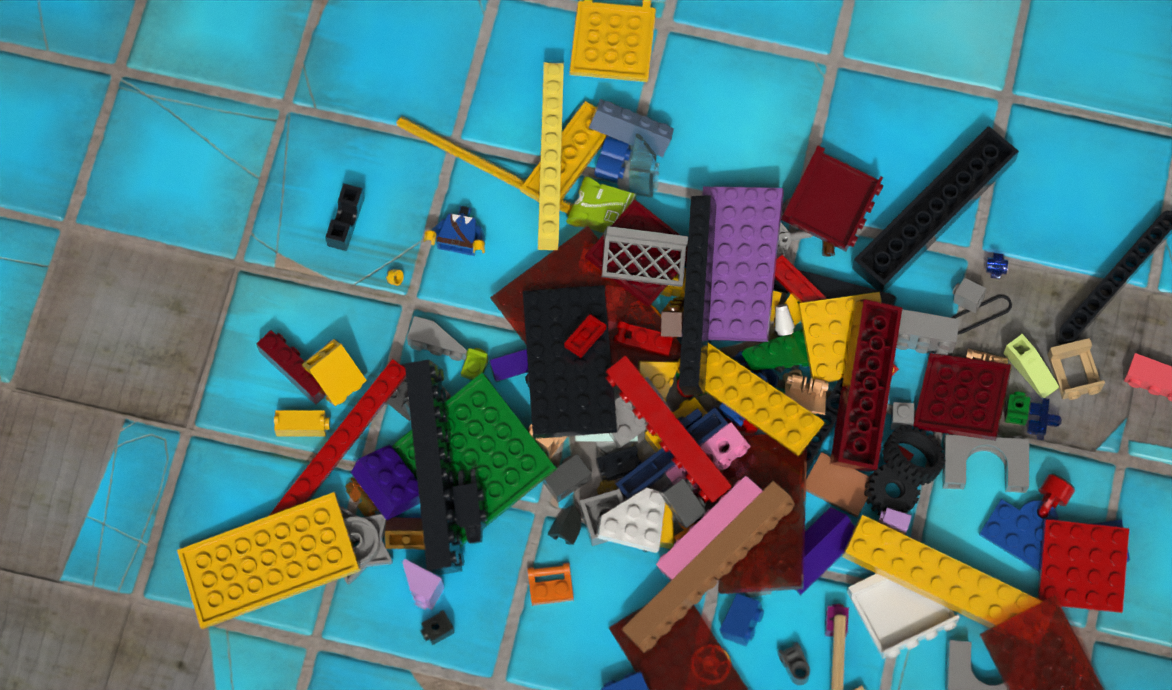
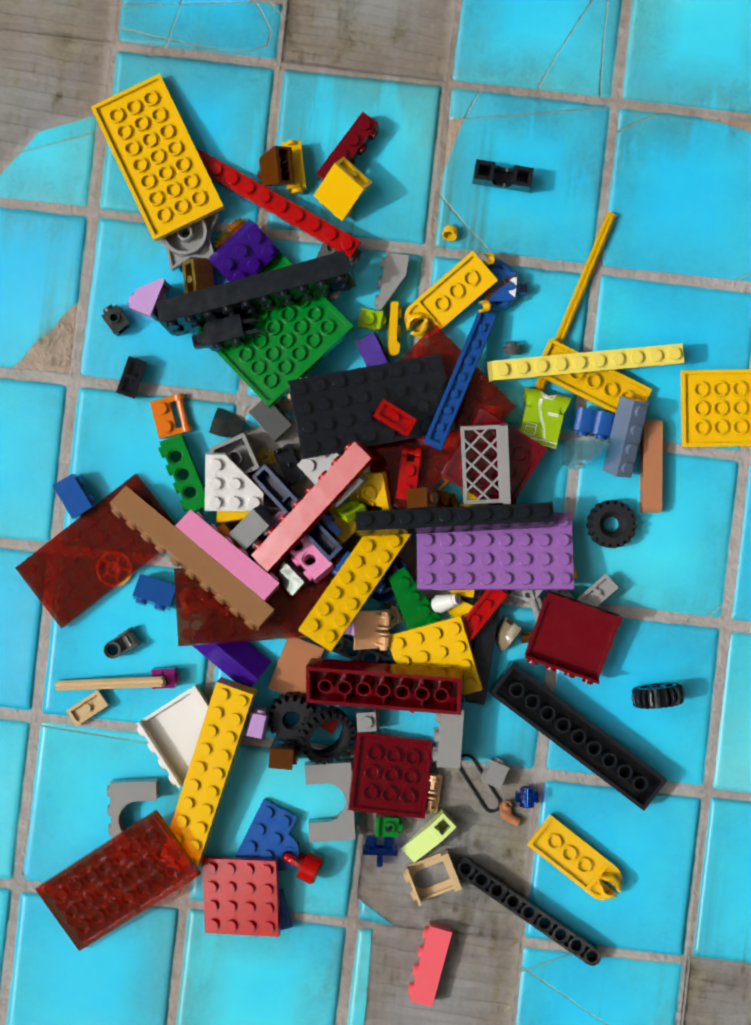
camera: 80 degrees right, 20 degrees up
none -> black hinge [116,356,147,399]
none -> green brick [158,434,205,512]
none -> reddish brown torso [257,146,295,186]
none -> reddish brown brick [268,739,300,770]
none -> brick [279,560,312,596]
none -> lime bracket [335,498,368,523]
none -> yellow hinge [387,301,402,357]
none -> yellow plate [404,250,498,339]
none -> blue tile [423,308,497,451]
none -> dark tan brick [495,616,522,651]
none -> nougat arm [499,800,521,827]
none -> dark grey plate [502,341,521,355]
none -> yellow plate [526,814,622,900]
none -> light grey hinge [577,573,619,607]
none -> black tyre [586,500,637,548]
none -> black gear [631,682,685,709]
none -> nougat beam [640,419,663,513]

